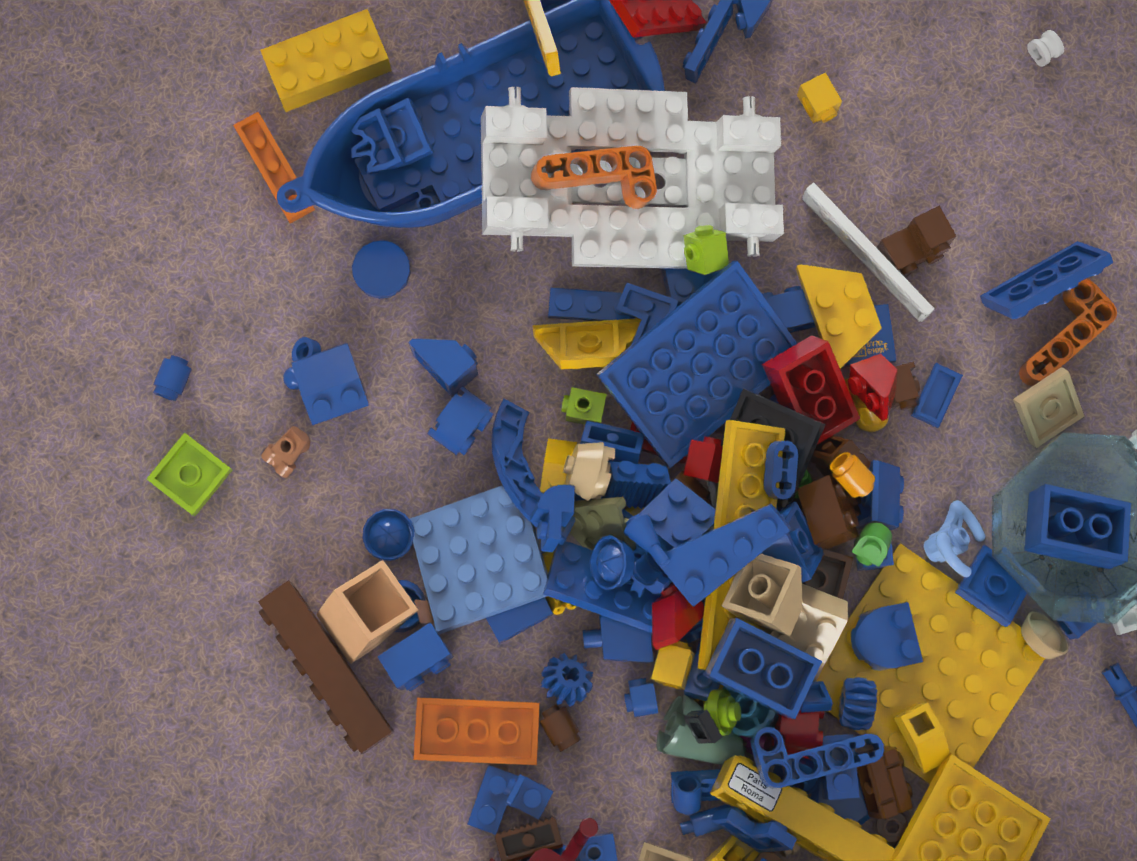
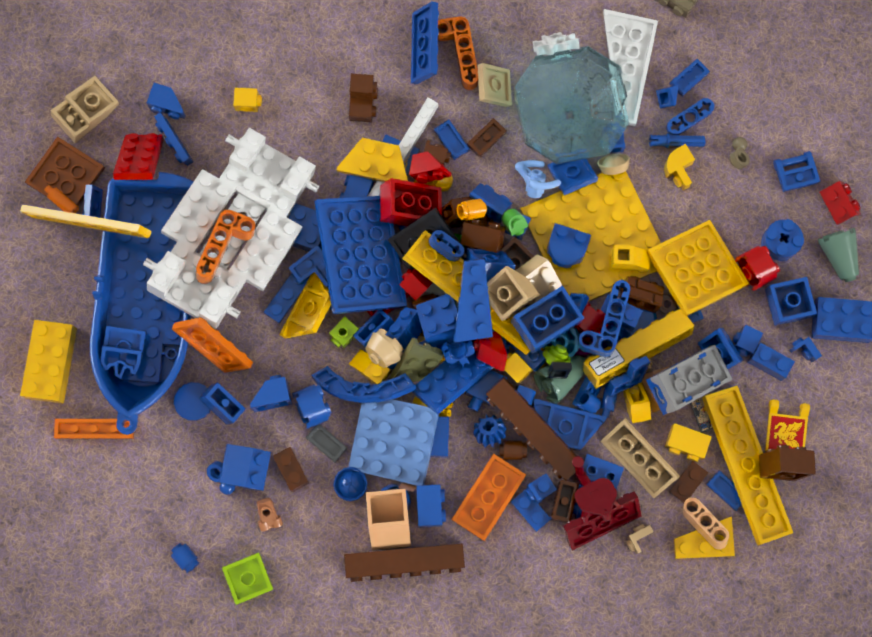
camera: 60 degrees left, 0 degrees up
blue brick [530,485,575,553] -> none
blue hat [590,535,635,590] -> none
blue cone [624,514,670,568] -> none
lime brick [683,225,729,275] -> none
white tile [802,182,935,322] -> none
blue gear [838,677,877,730] -> none
blue brick [1024,484,1131,569] -> none
none -> orange plate [172,317,253,373]
none -> blue brick [198,382,245,425]
none -> reddish brown brick [273,447,309,492]
none -> dark grey tile [305,424,348,463]
none -> white piece [368,98,438,196]
none -> reddish brown plate [467,118,507,158]
none -> reddish brown brick [486,376,584,481]
none -> blue wing [533,399,607,451]
none -> yellow brick [664,144,695,191]

